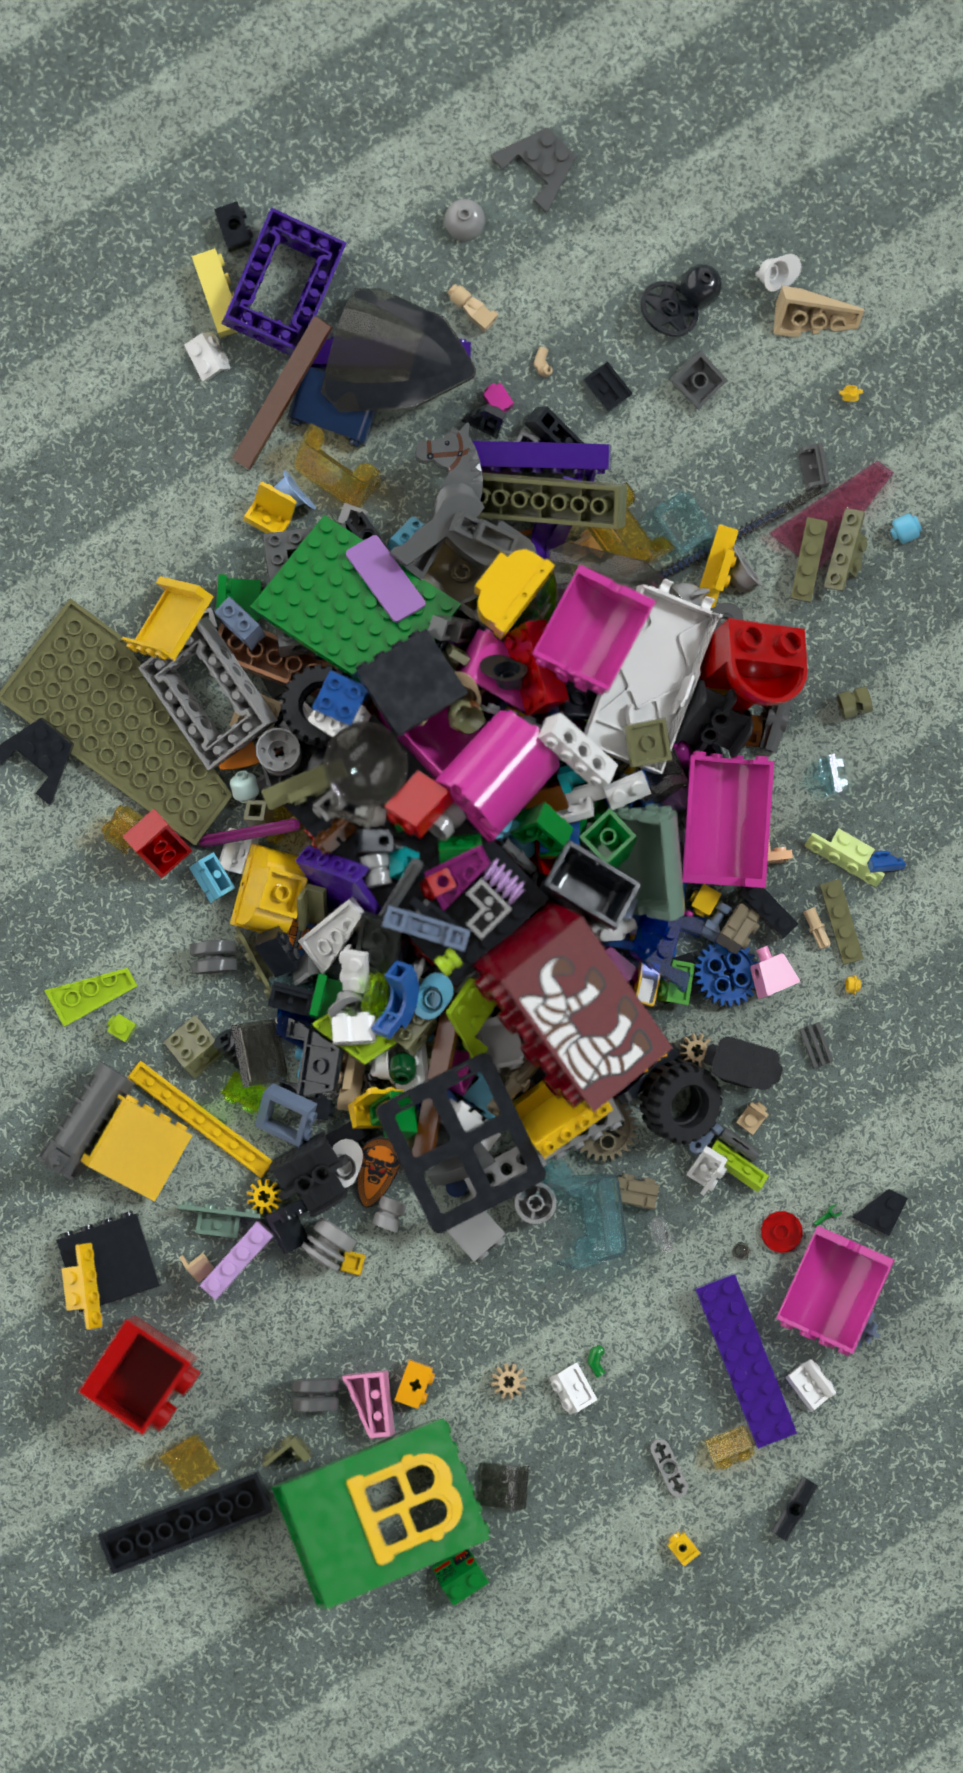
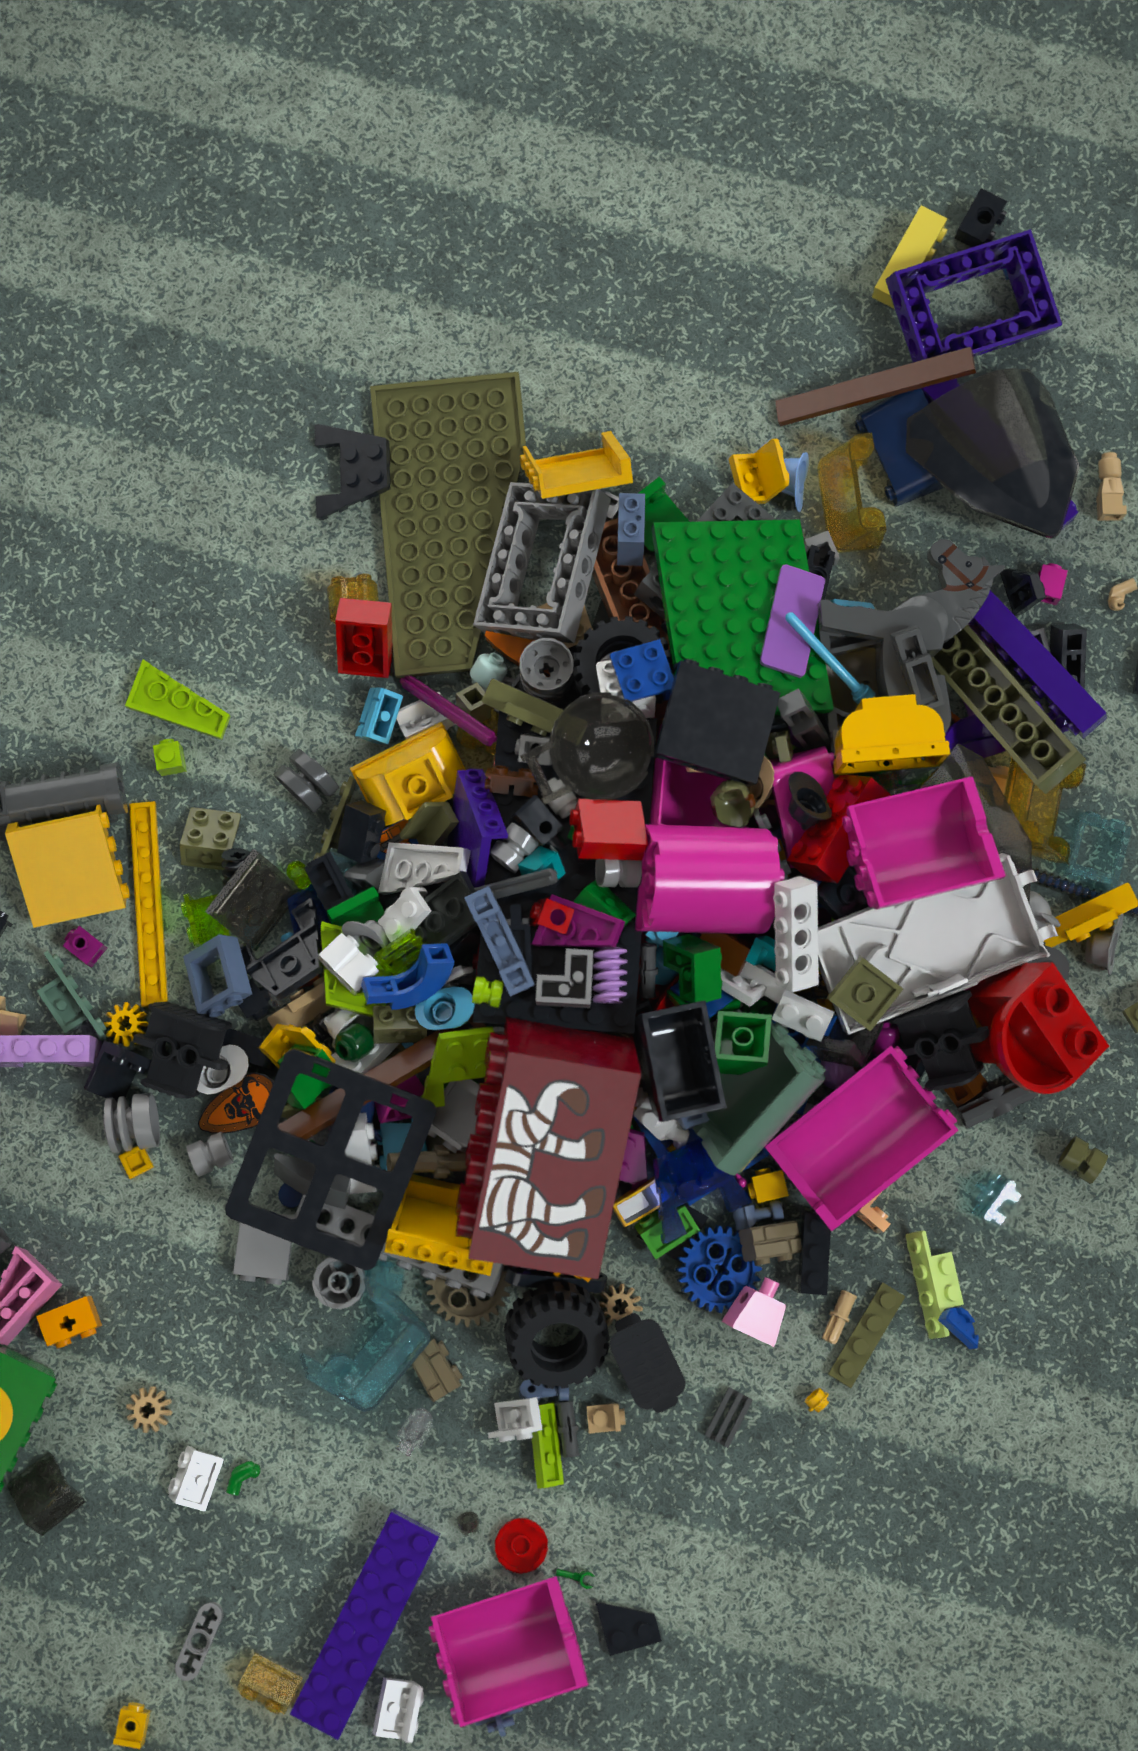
camera: 50 degrees right, 5 degrees down
white bracket [184,332,231,381] -> none
none -> magenta brick [63,926,108,968]
none -> clear neon green pin [286,861,311,889]
none -> medium azure piece [785,612,875,704]

